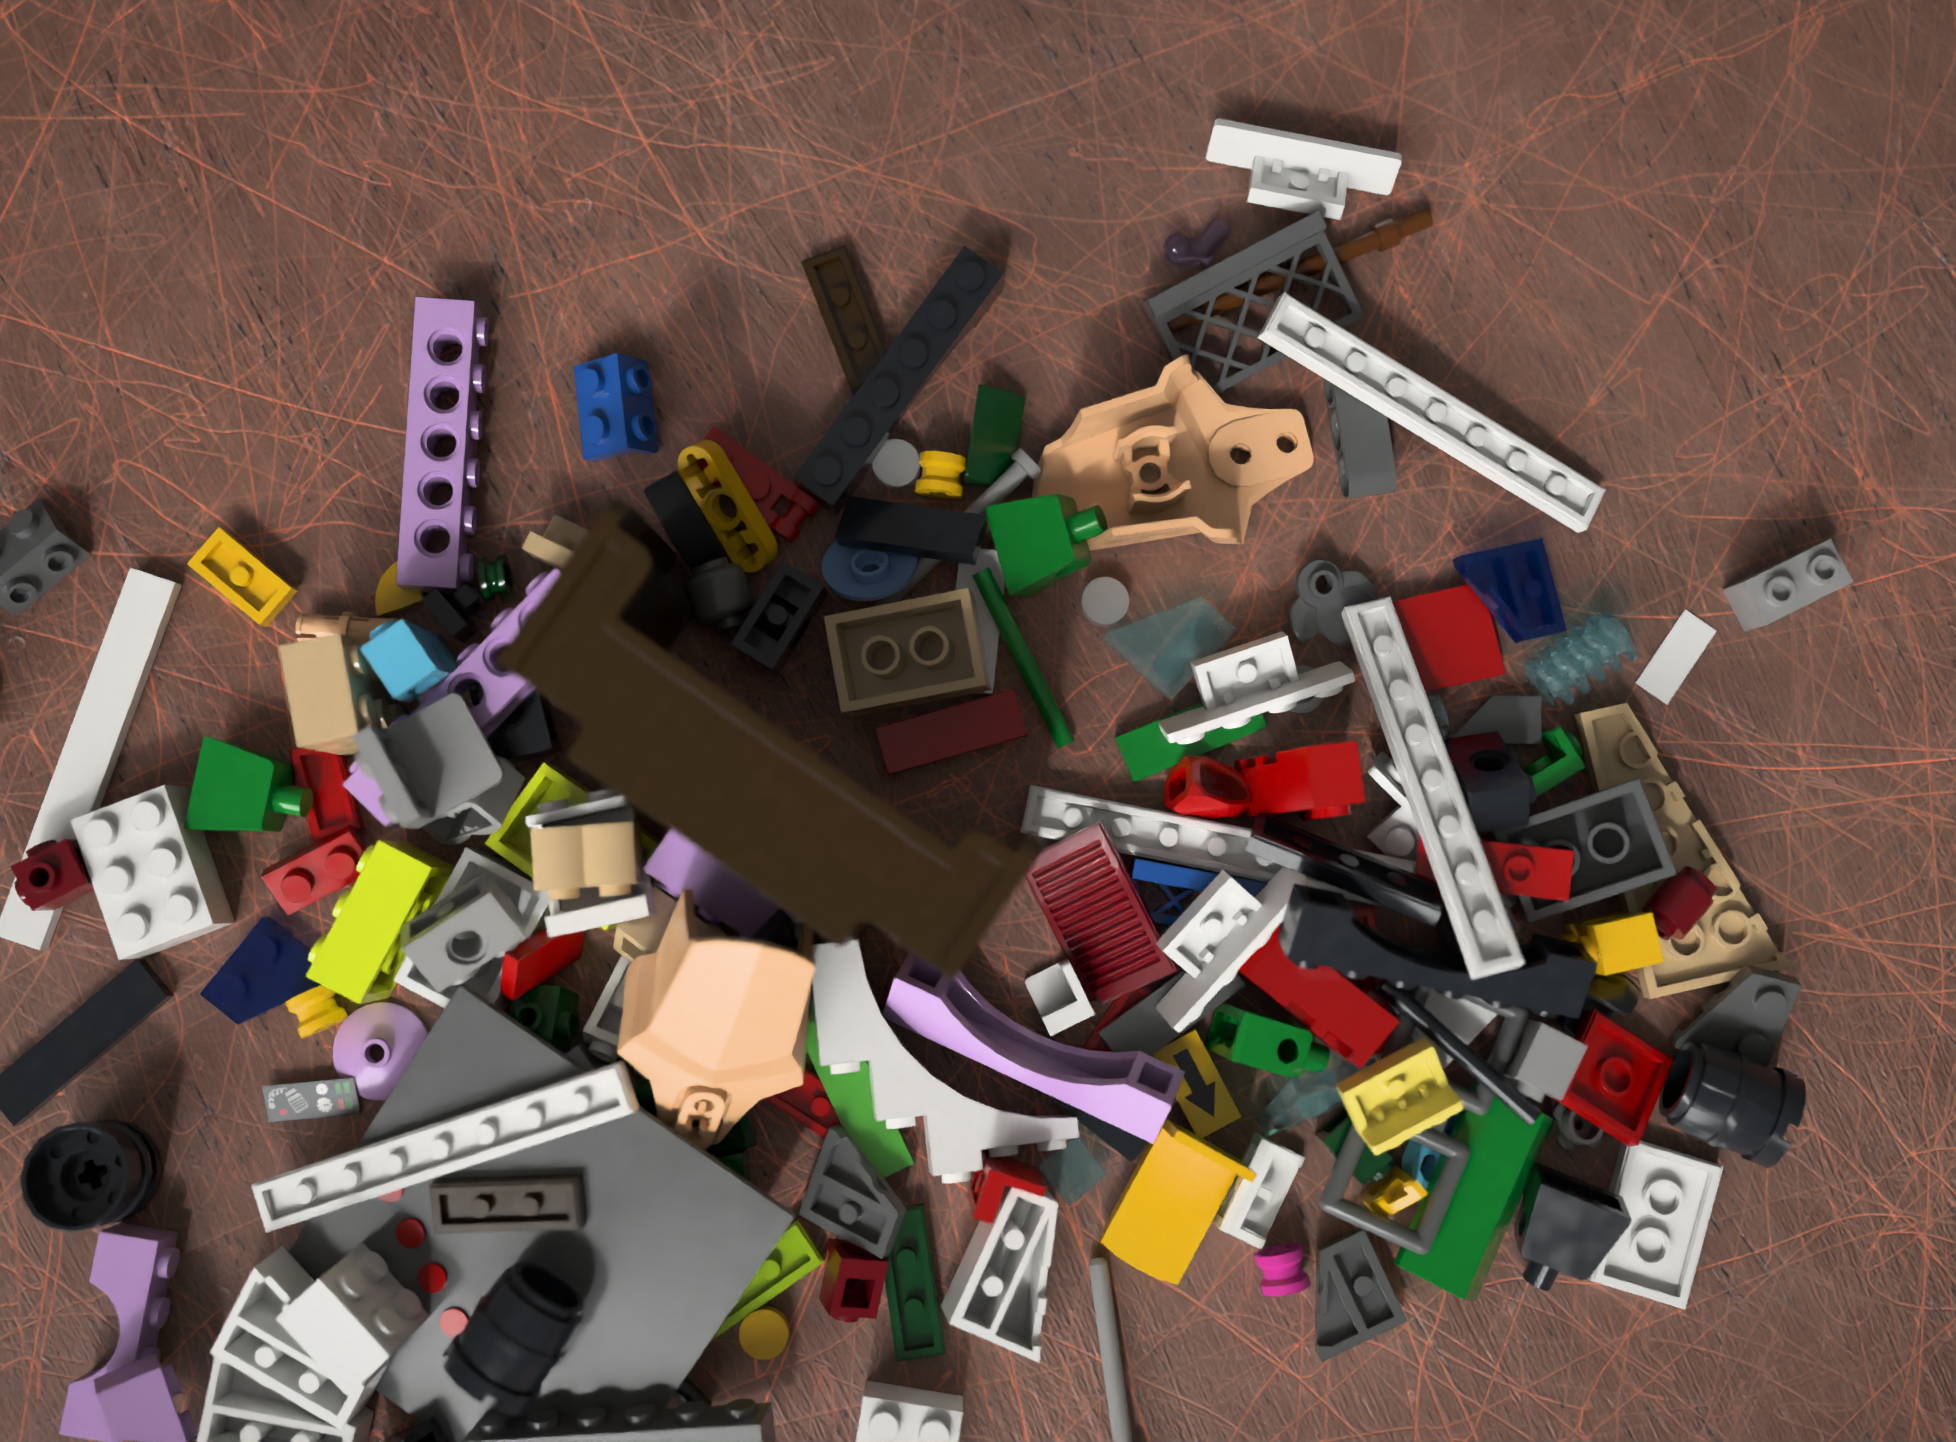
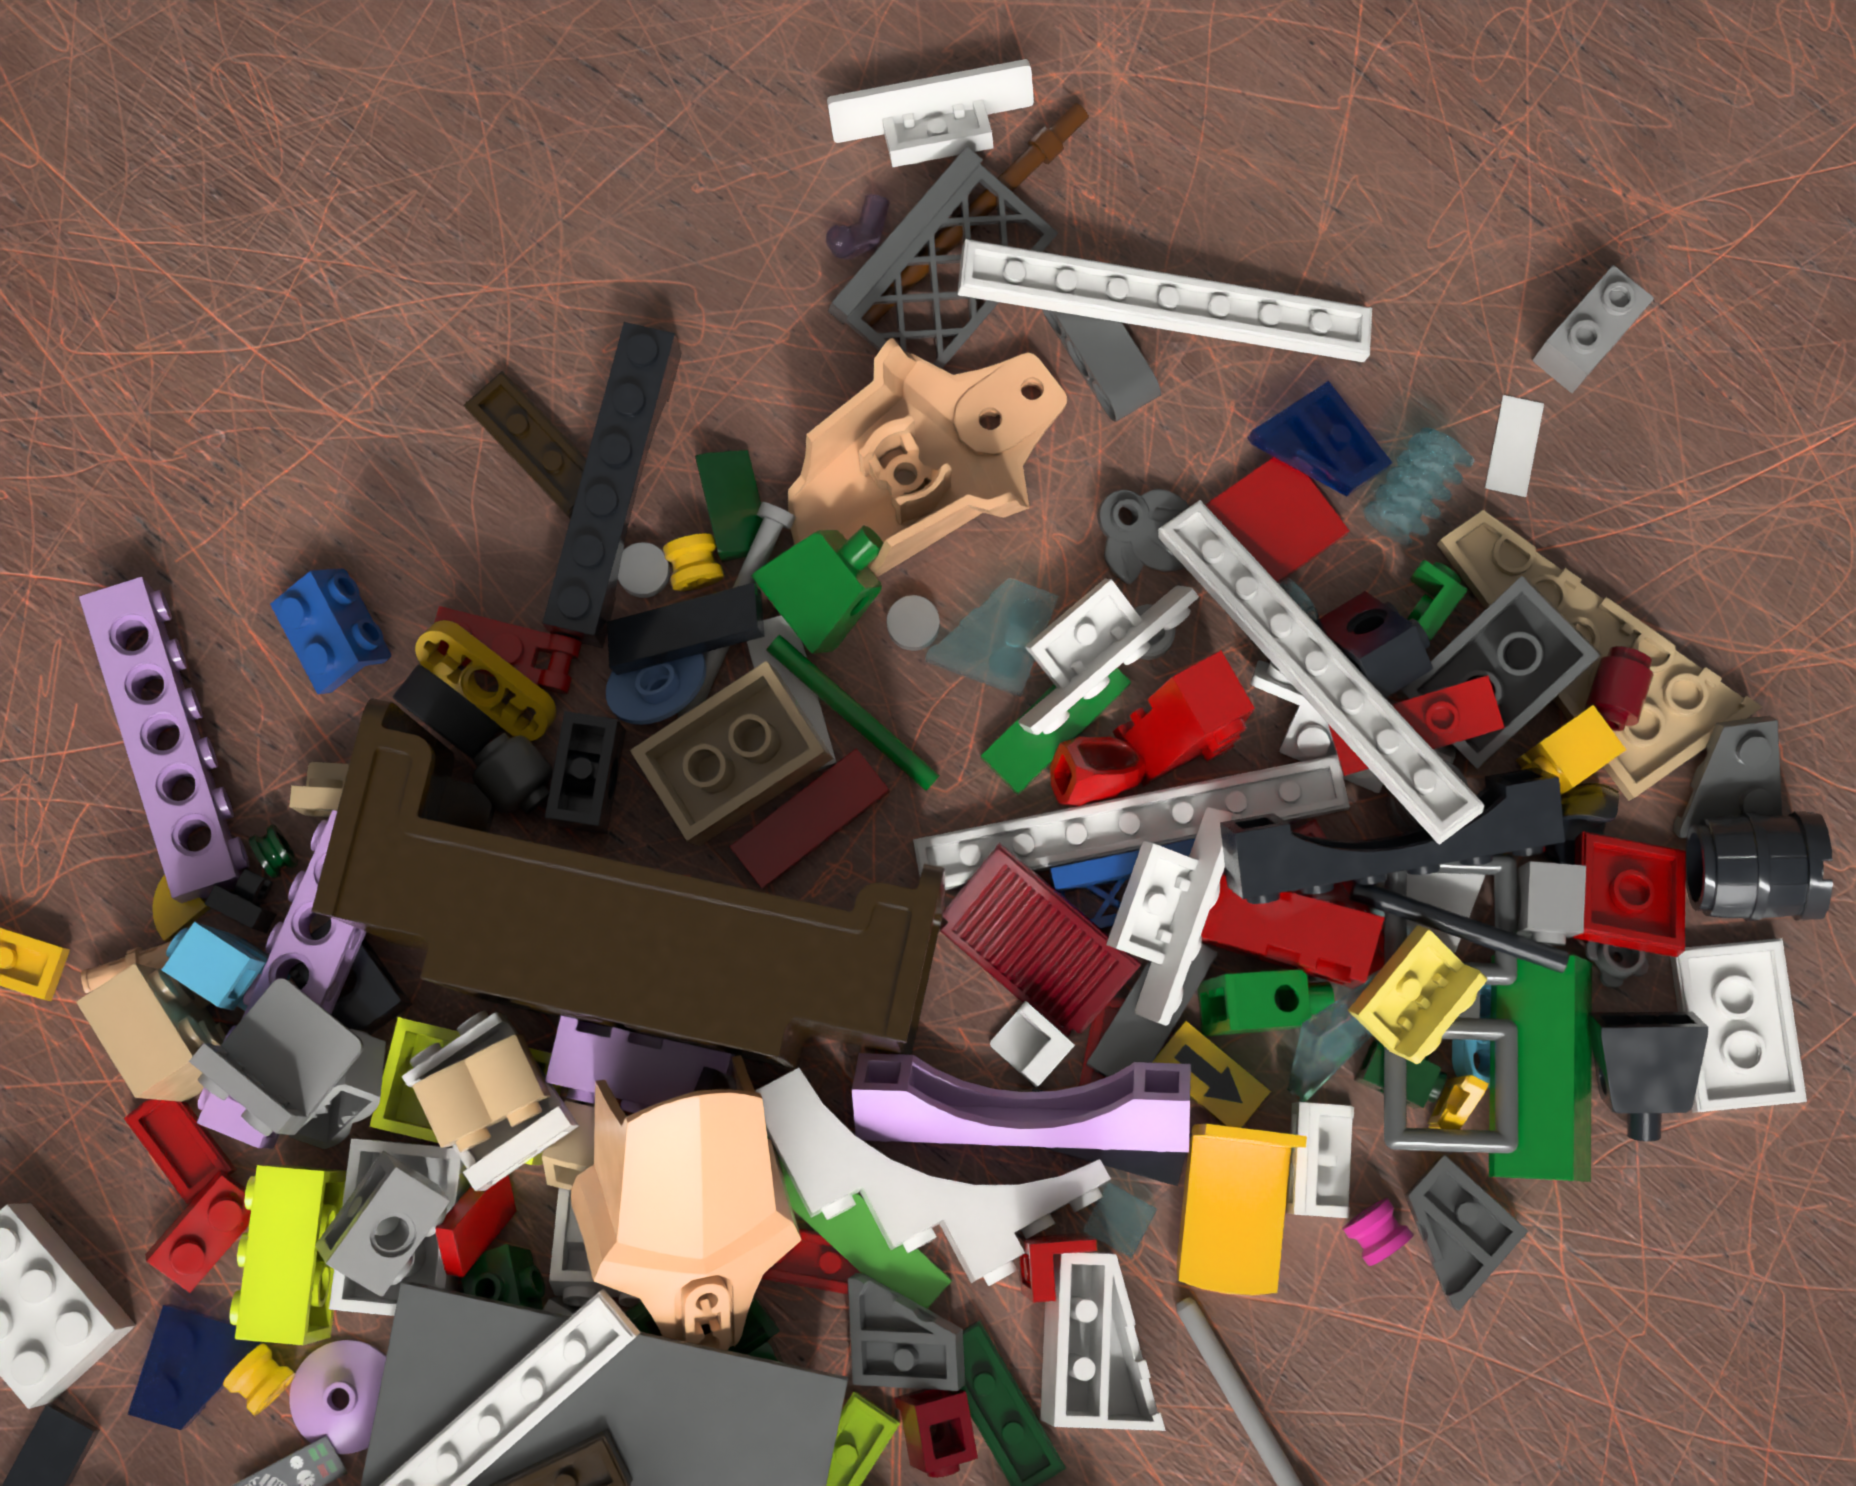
camera: 15 degrees left, 5 degrees down
green torso [184,736,313,832] -> none
black tile [1245,813,1443,926] -> none
dark grey tile [1448,696,1542,745] -> none

